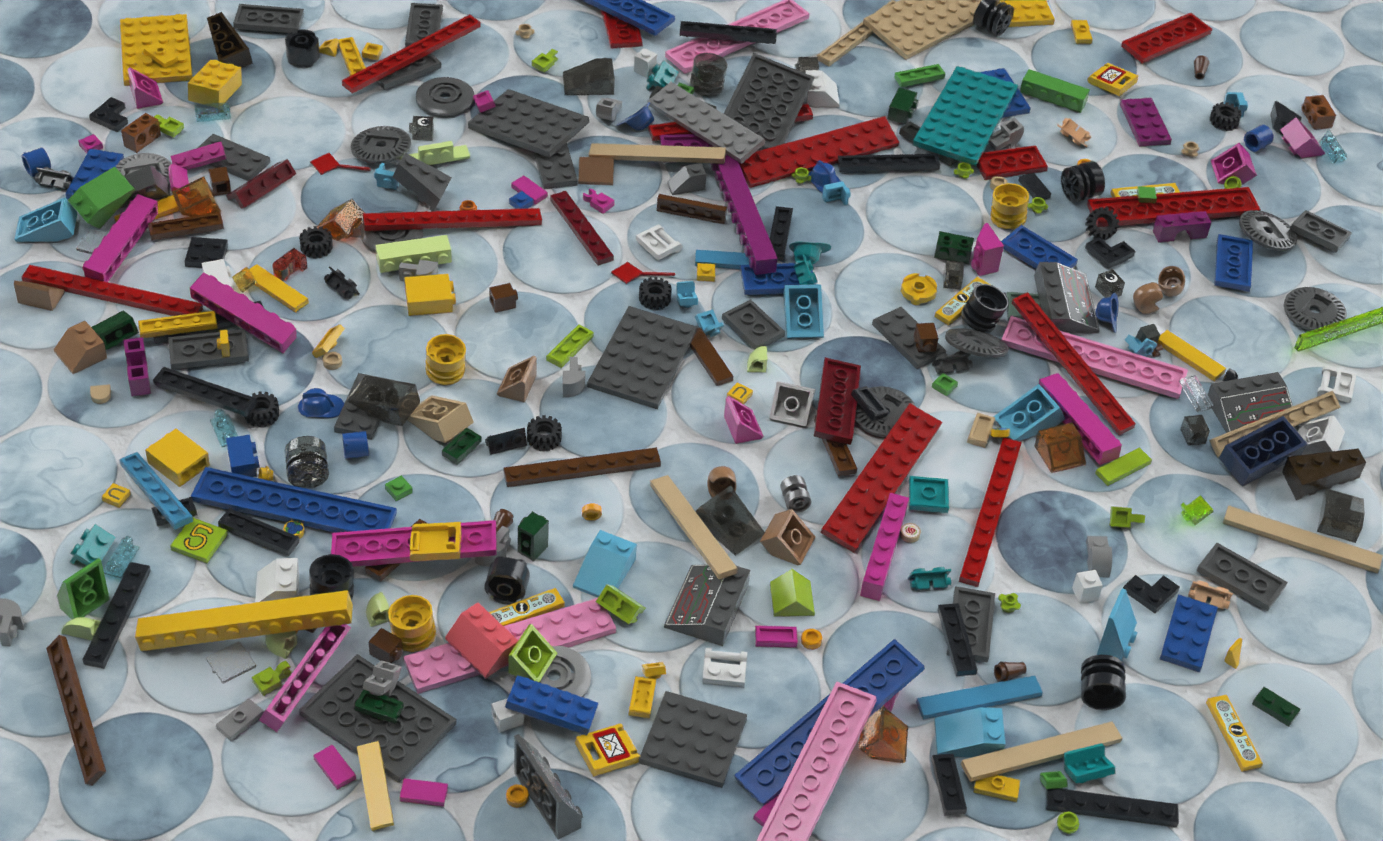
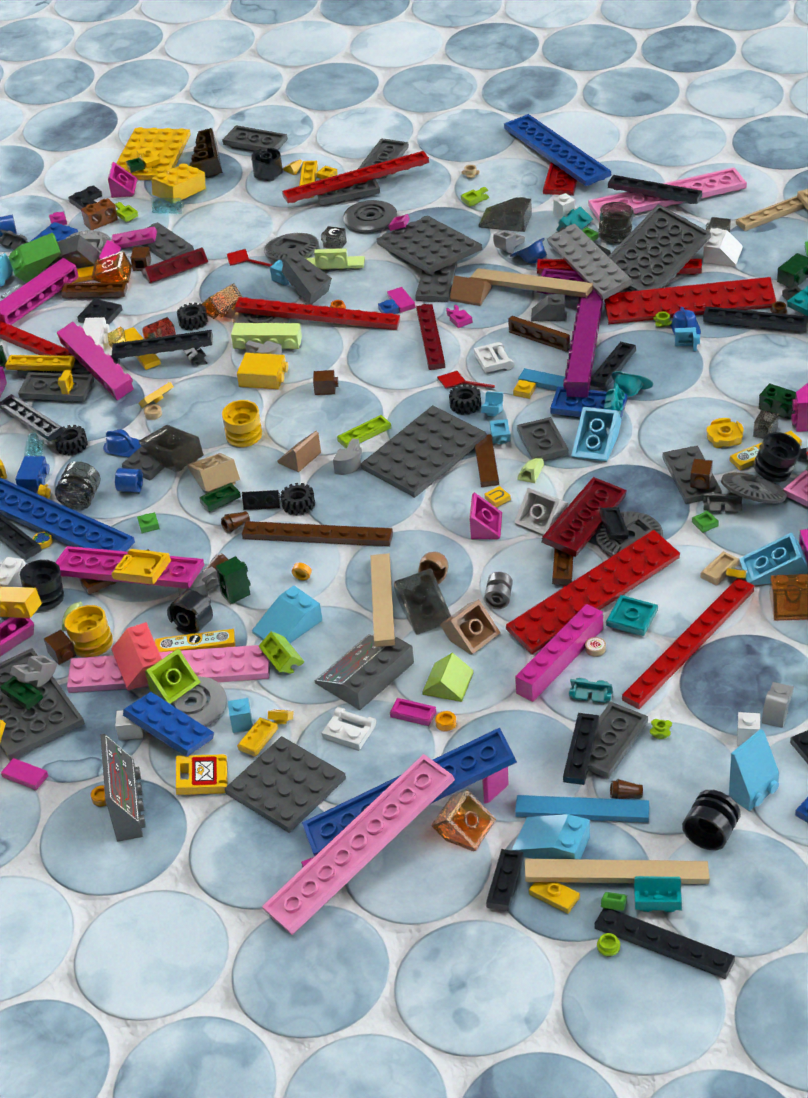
camera: 30 degrees right, 5 degrees down
none -> black plate [112,330,213,359]
none -> dark green tile [126,158,145,173]
none -> reddish brown cone [221,511,250,532]
none -> medium azure brick [228,698,253,733]
none -> reddish brown plate [770,301,787,314]

